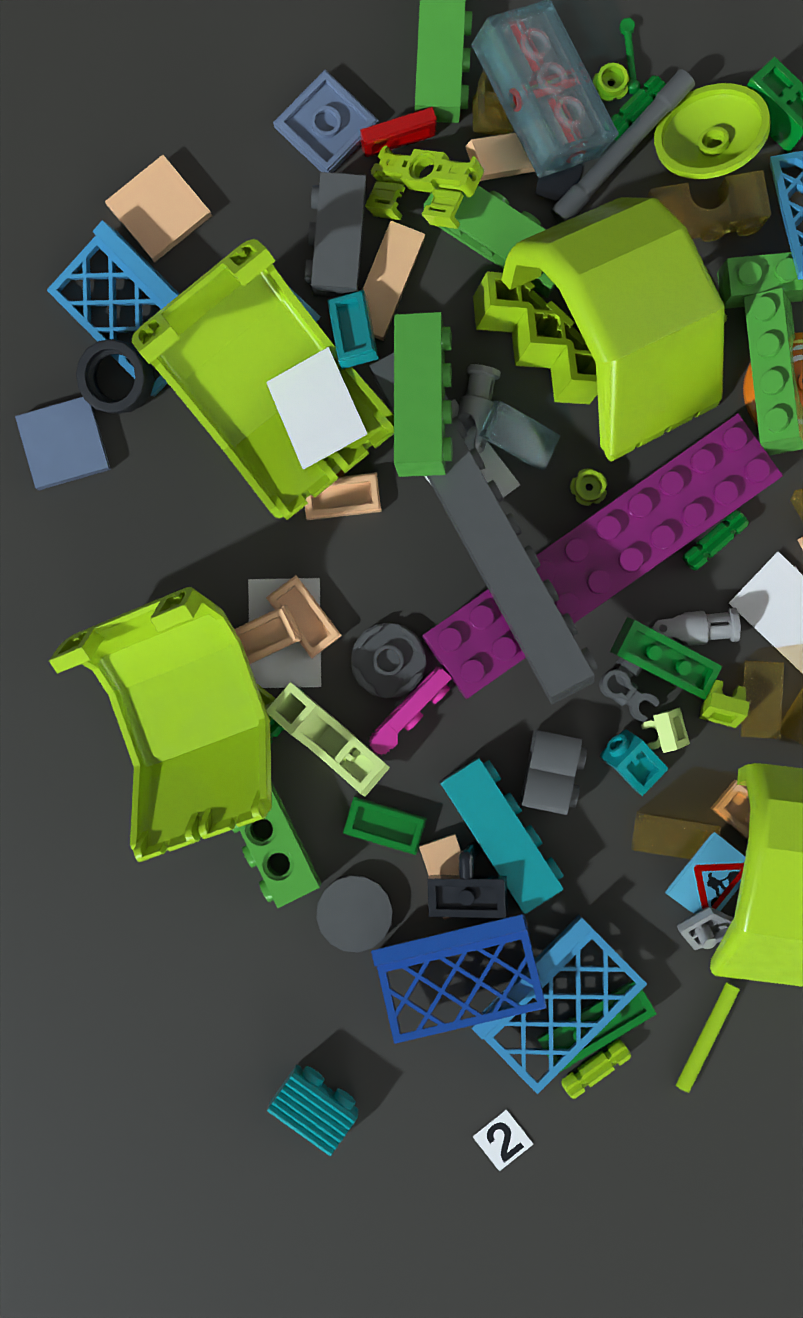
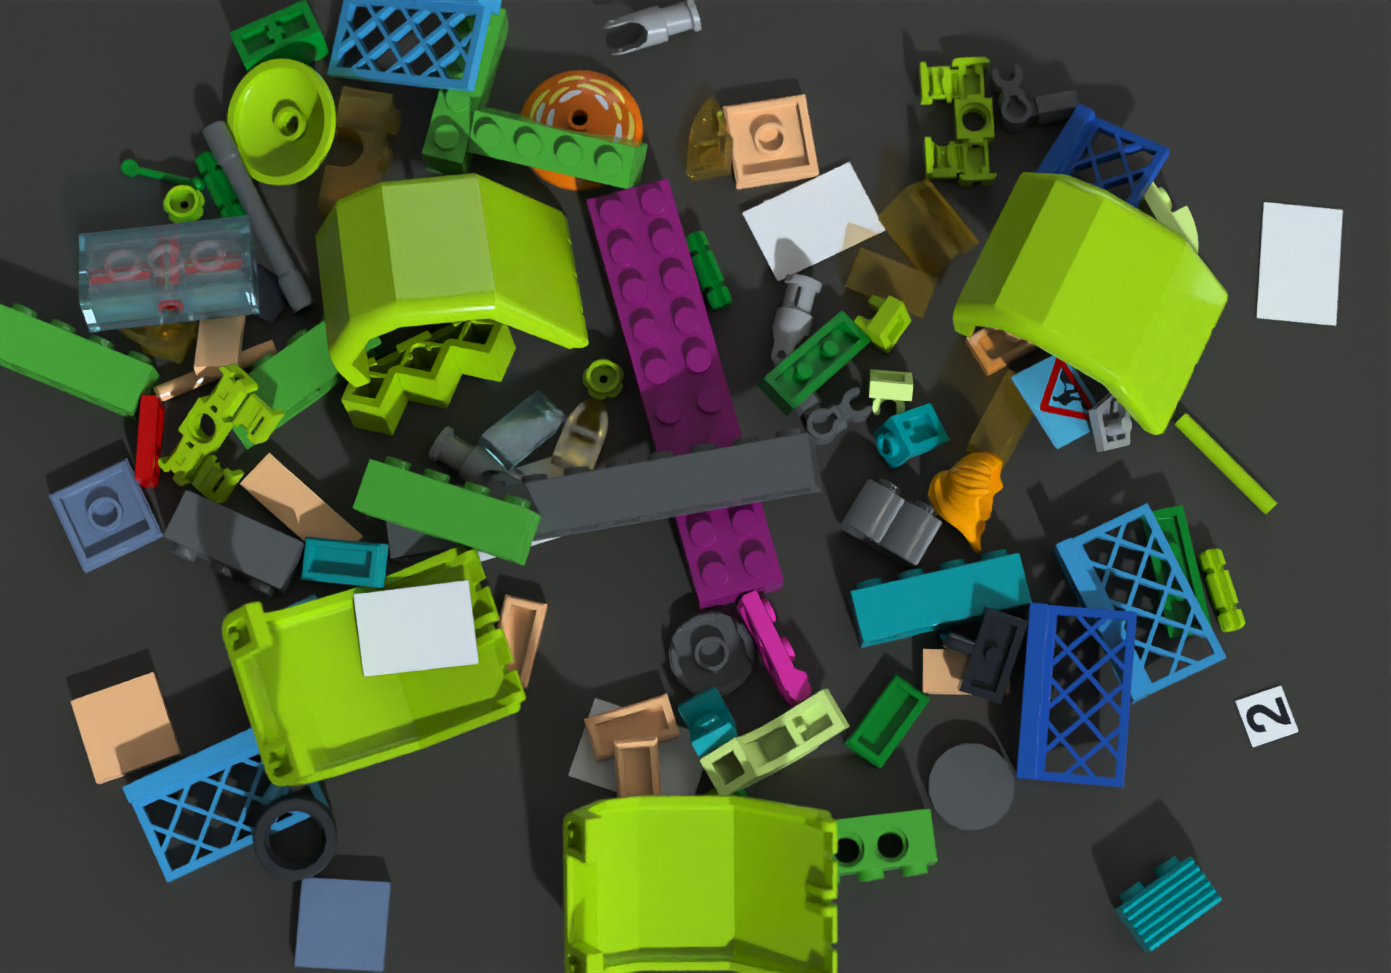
camera: 70 degrees left, 10 degrees down
none -> light nougat bar [153,339,278,402]
none -> clear yellow plate [550,397,608,471]
none -> teal bracket [678,687,738,757]
none -> light orange hair [928,452,1003,553]

